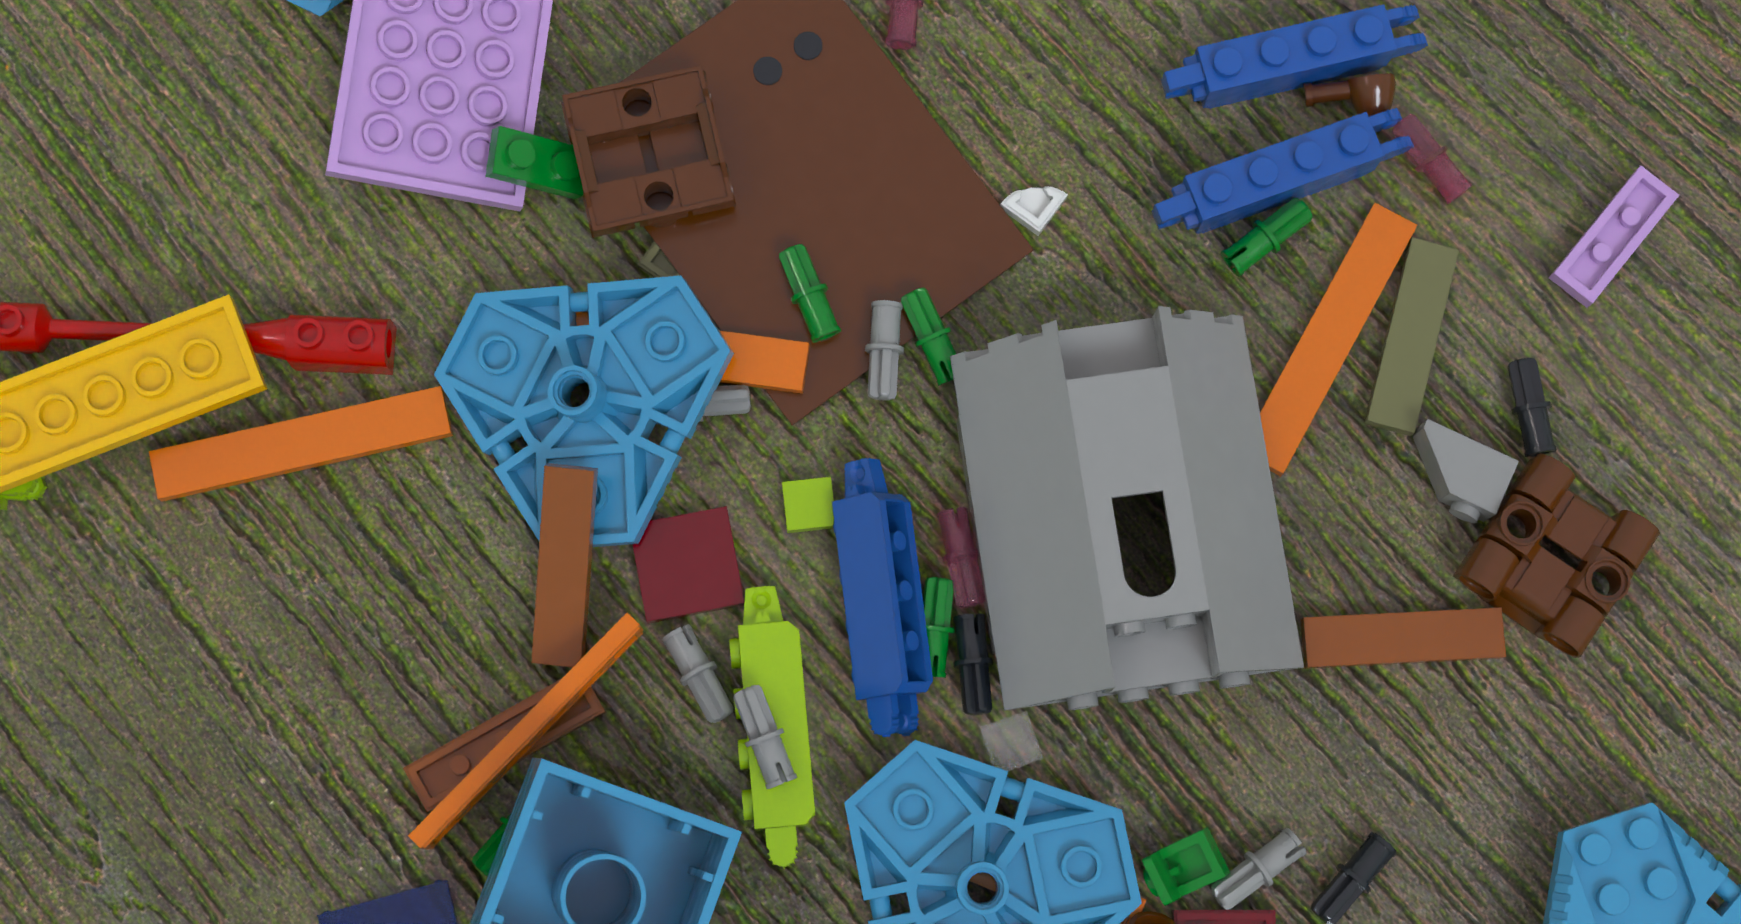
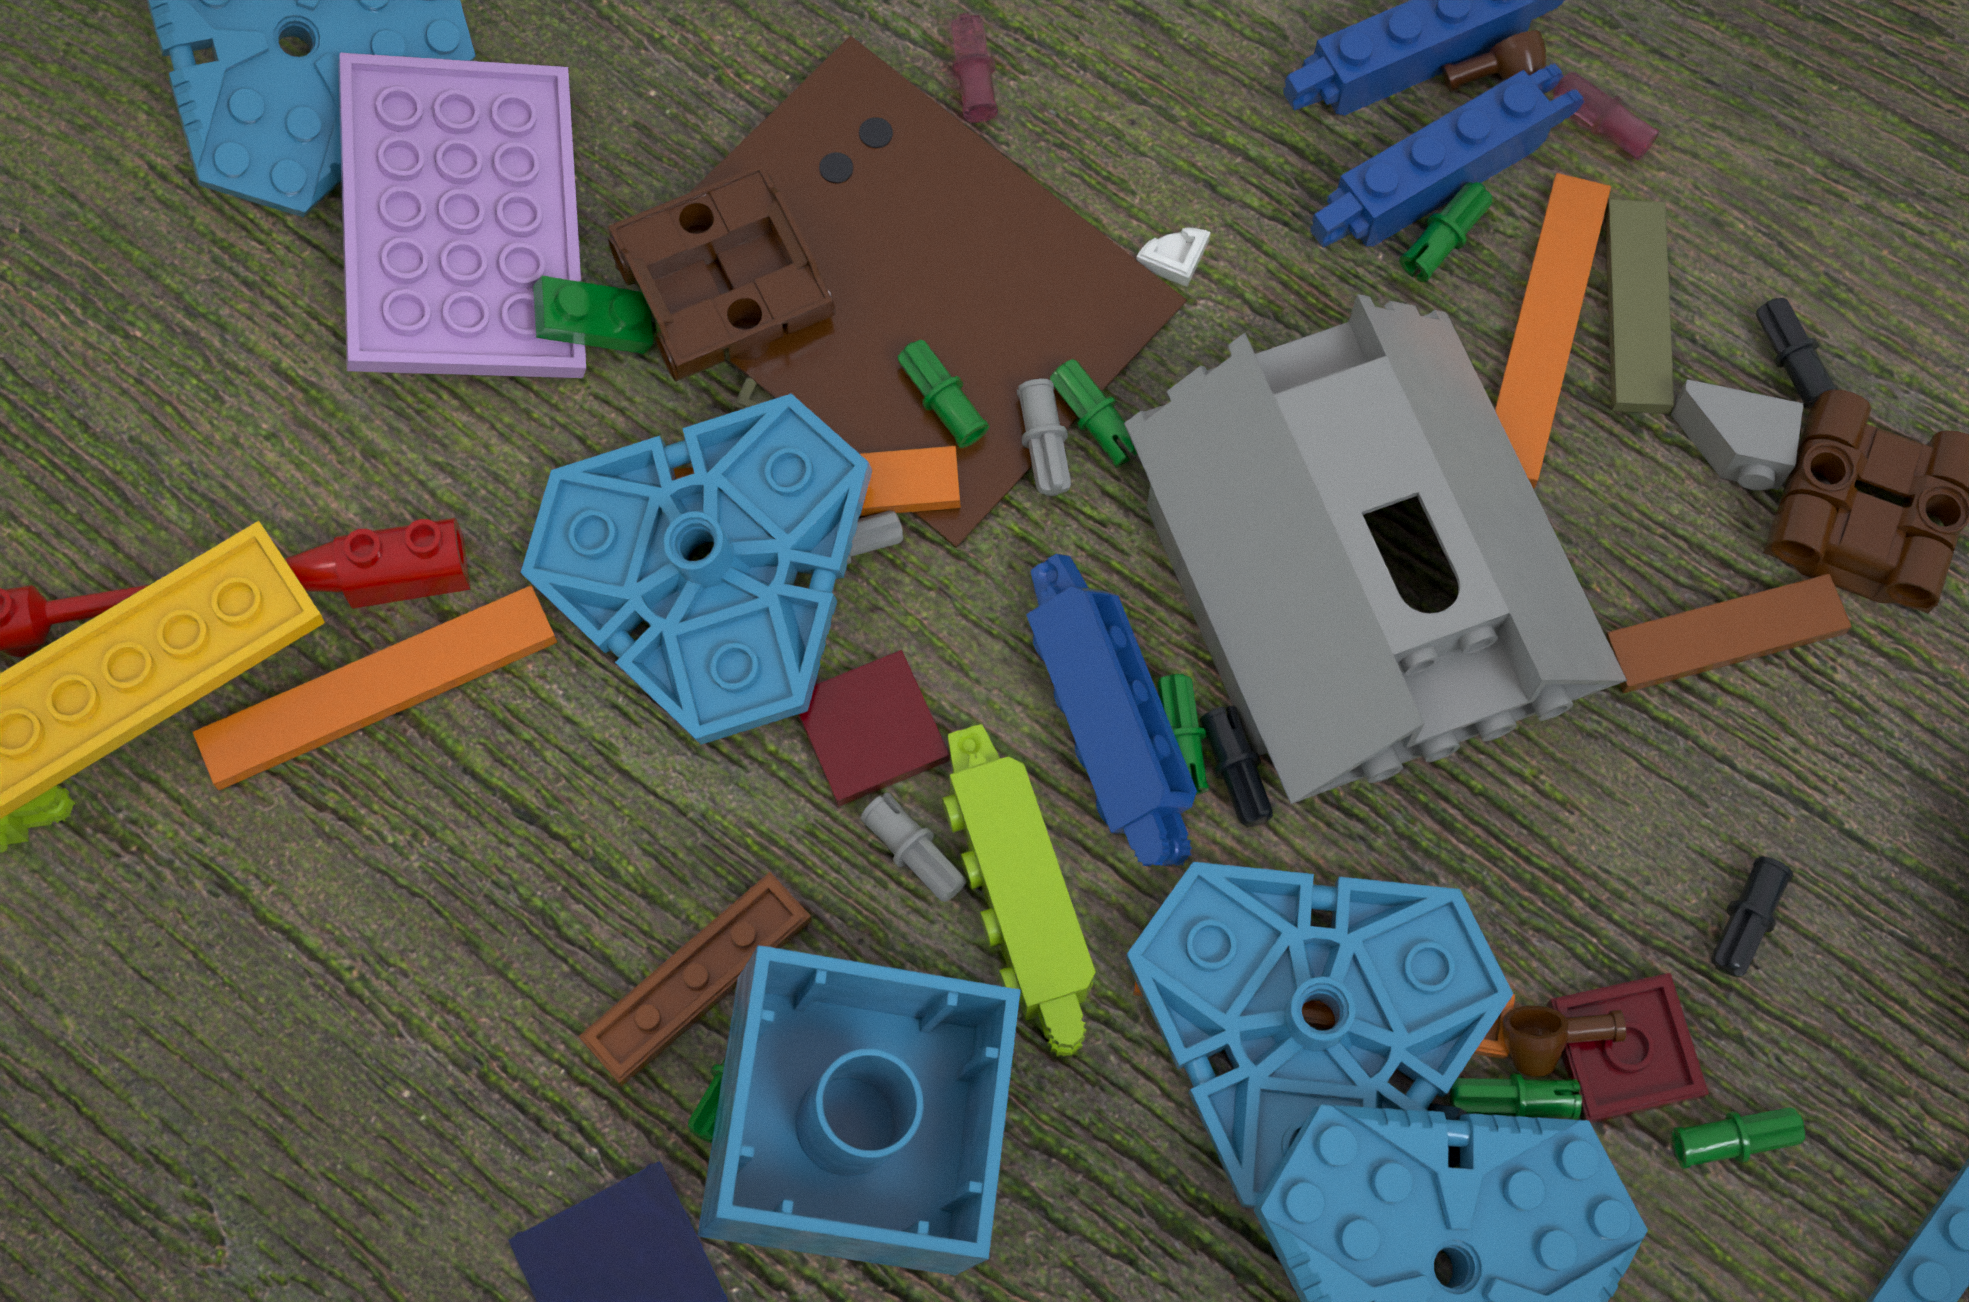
camera: 10 degrees left, 10 degrees down
orange tile [408,612,643,850] -> none
dark orange tile [531,463,598,668] -> none
light grey axle [733,685,797,789] -> none
lime tile [782,477,834,533] -> none
clear pink axle [936,507,985,608] -> none
clear tile [978,711,1044,771] -> none
green bracket [1142,827,1231,906] -> none
light grey axle [1211,827,1307,910] -> none
lavender plate [1549,165,1679,308] -> none

